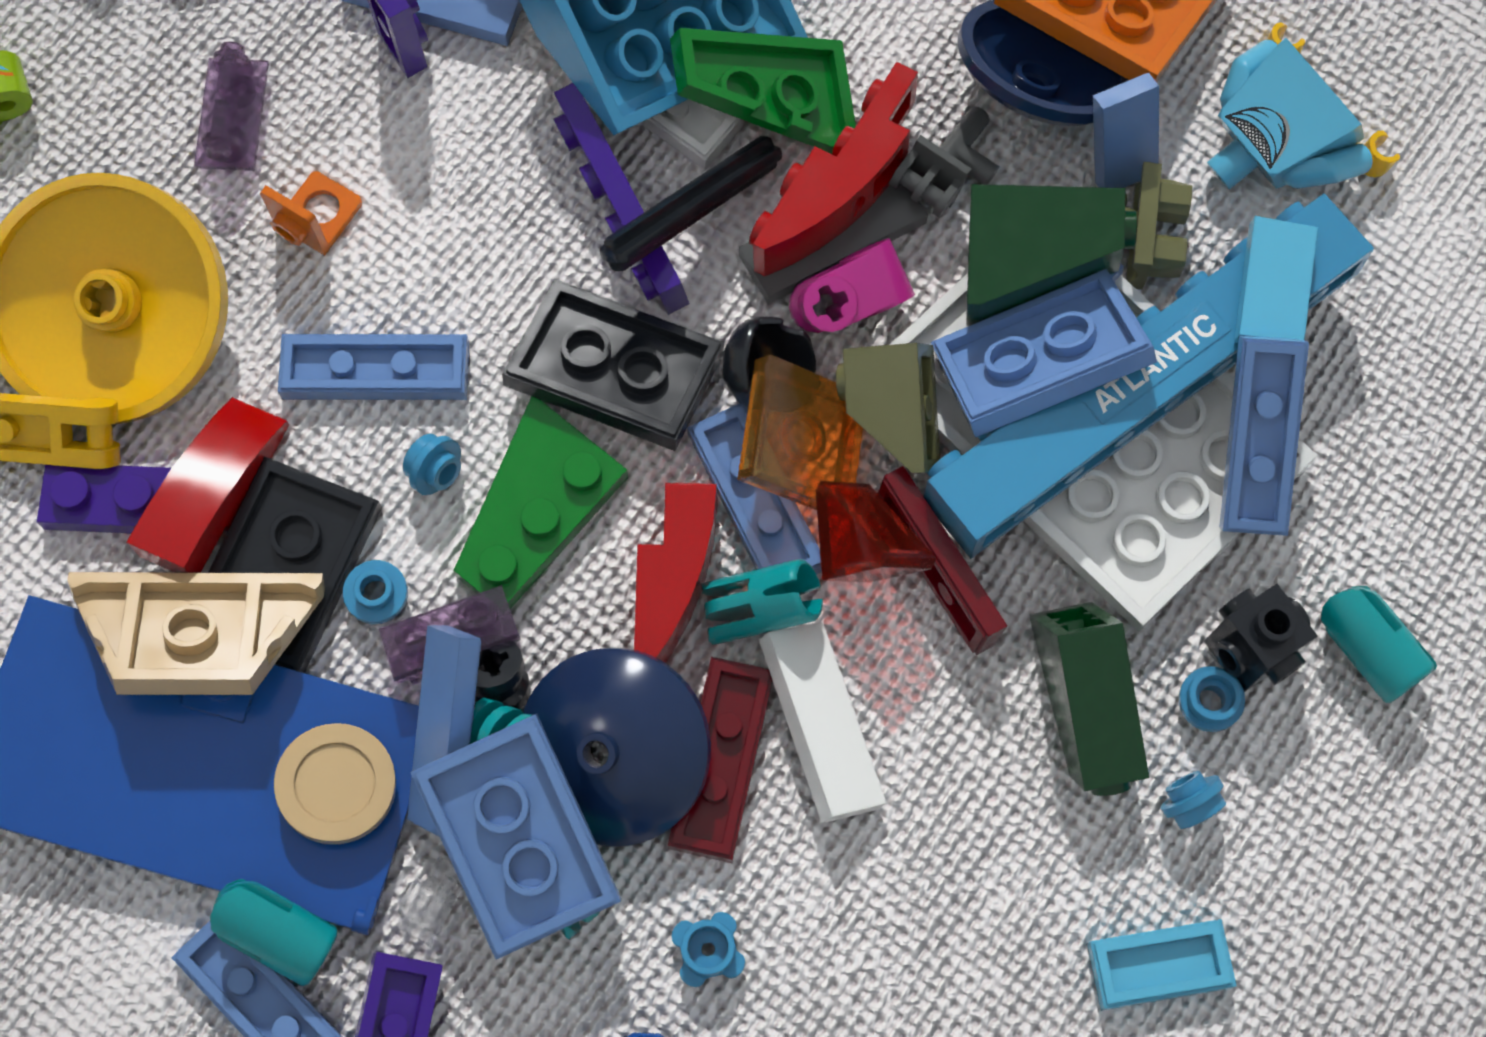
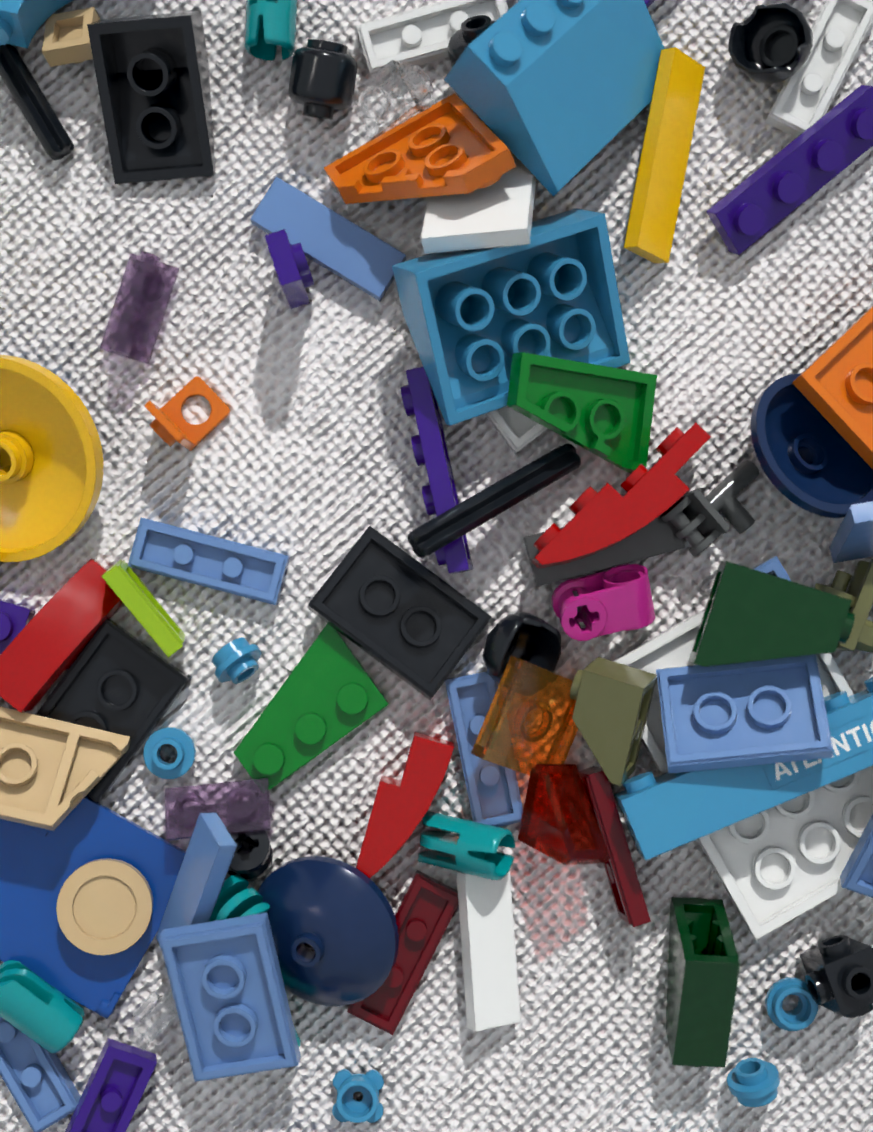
camera: 10 degrees right, 15 degrees up
none -> lime tile [101,559,185,658]

